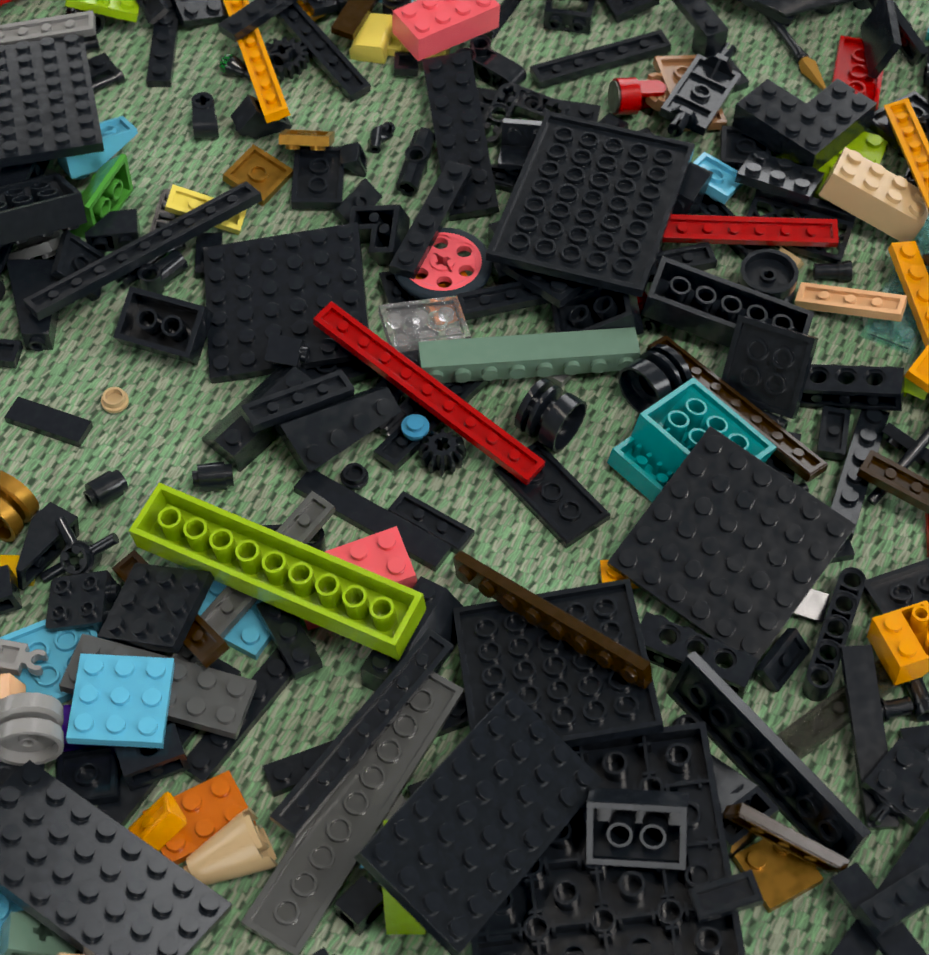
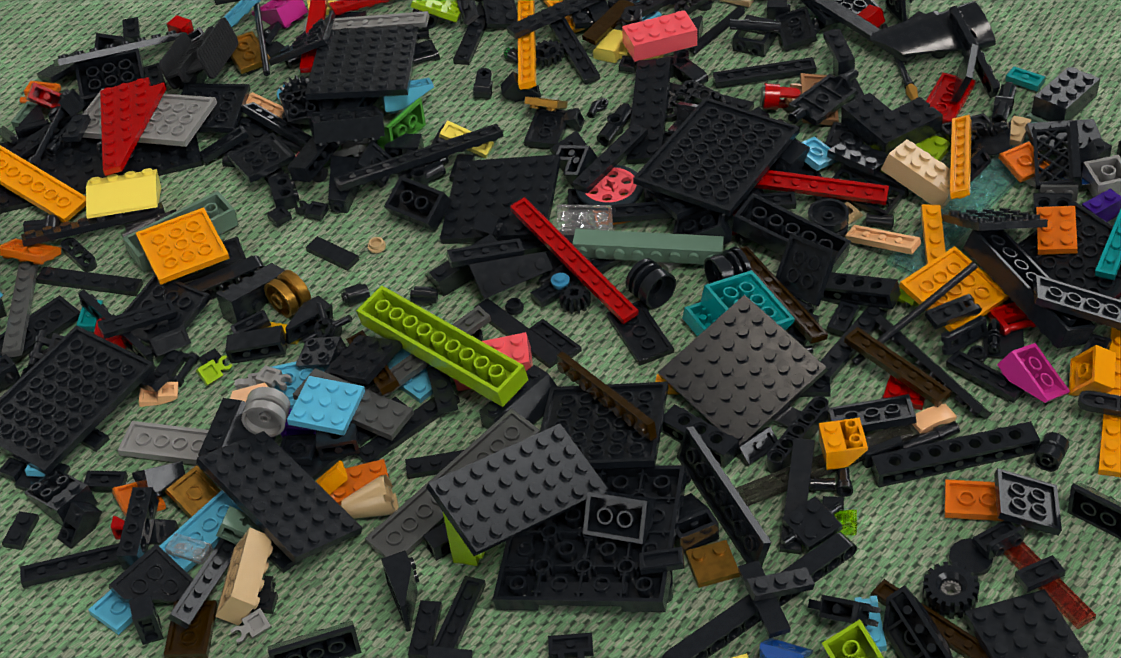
camera: 20 degrees right, 10 degrees down
pearl gold plate [223,144,293,206] -> none
black plate [270,628,454,839] -> none
dark brown tile [723,803,850,873] -> none

